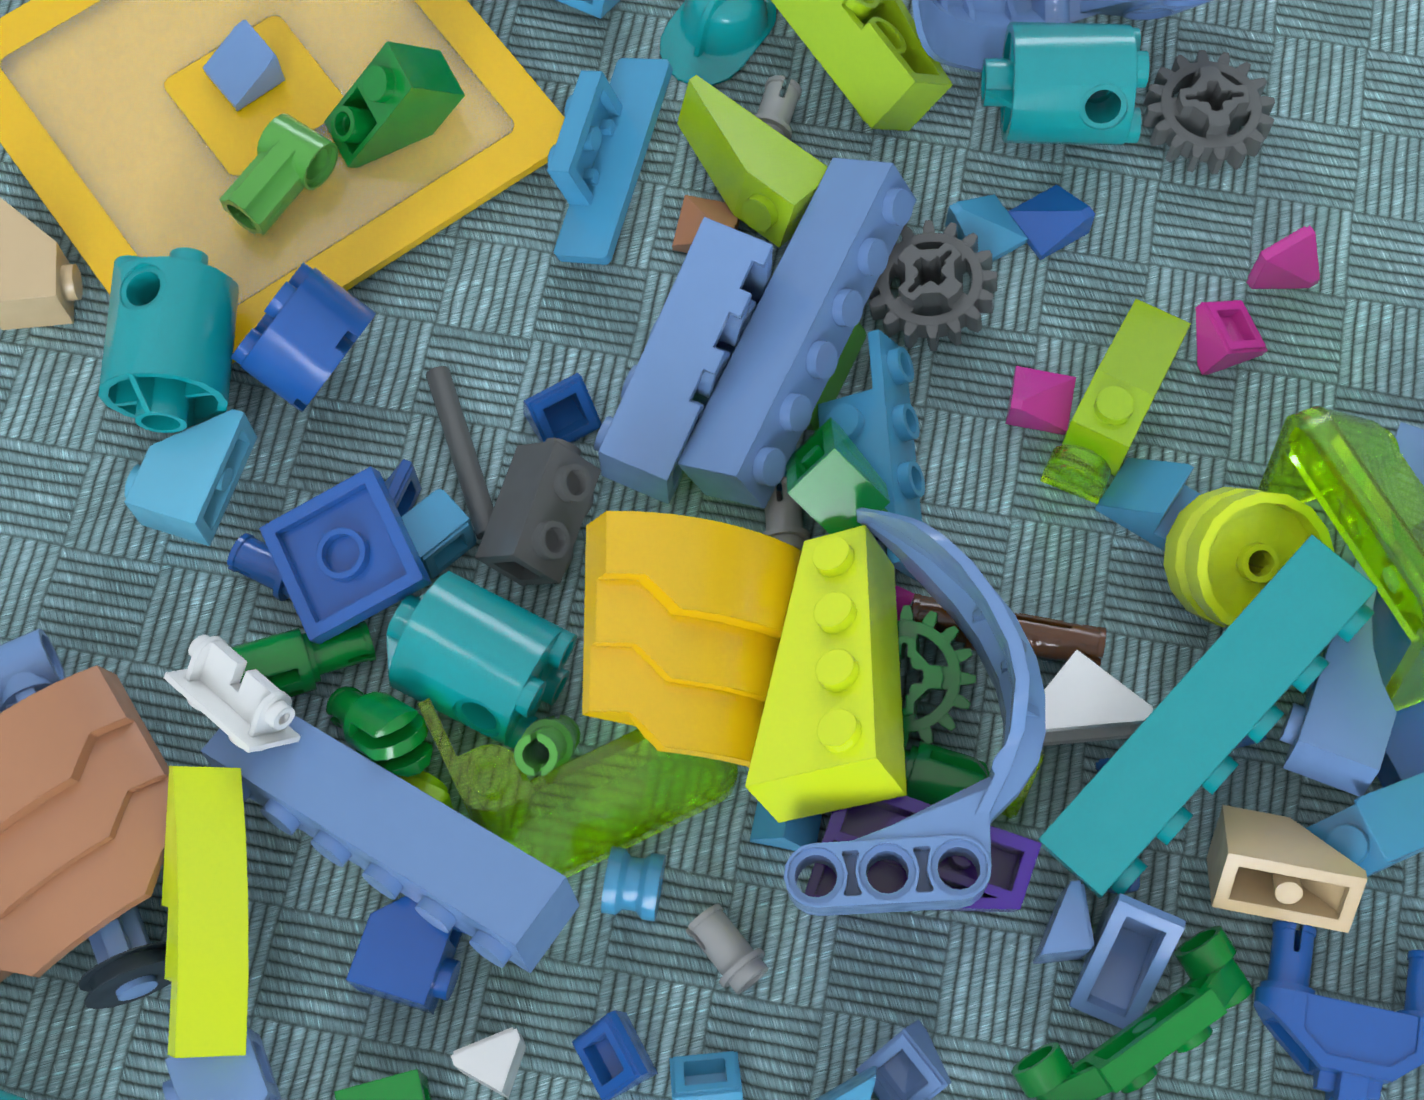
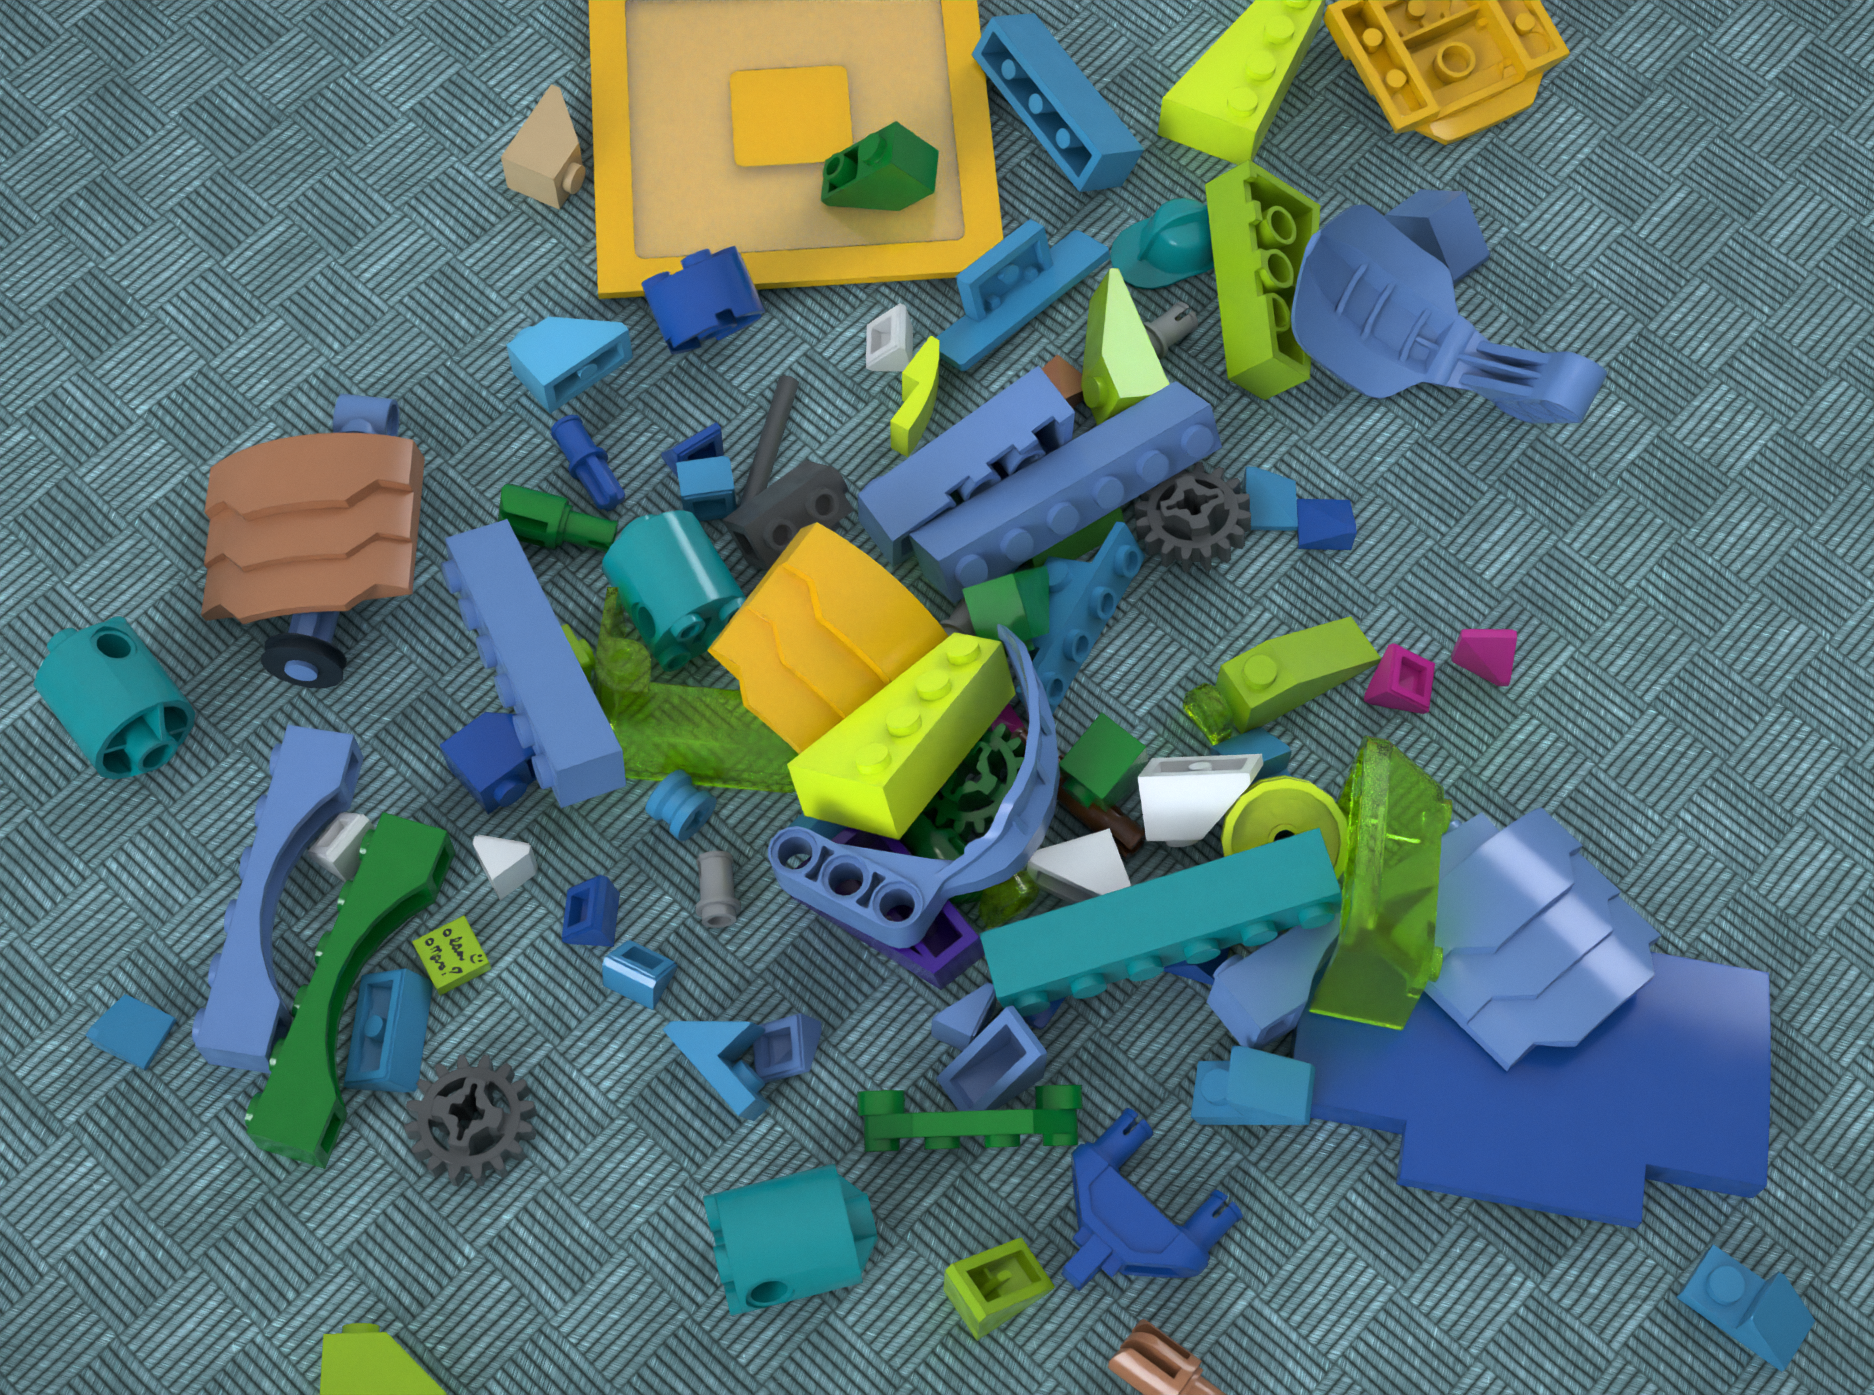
camera: 30 degrees right, 5 degrees down
teal cylinder [98,247,239,433] -> none
neon yellow slope [161,766,249,1058] -> none
white hinge [164,634,301,753] -> none
medium blue slope [203,19,285,111] -> none
bright green piece [219,114,338,235] -> none
blue plate [259,466,432,645] -> none
green arm [326,686,433,777] -> none
bright green pin [514,715,581,777] -> none
blue slope [523,373,602,443] -> none
teal cylinder [981,22,1150,145] -> none
dark pink slope [1005,366,1076,435] -> none
dark grey gear [1142,50,1275,174] -> none
tan slope [1207,805,1368,933] -> none
none -> white slope [866,303,913,372]
none -> neon yellow slope [890,336,940,457]
none -> green slope [1059,712,1149,812]
none -> white slope [1138,754,1263,847]

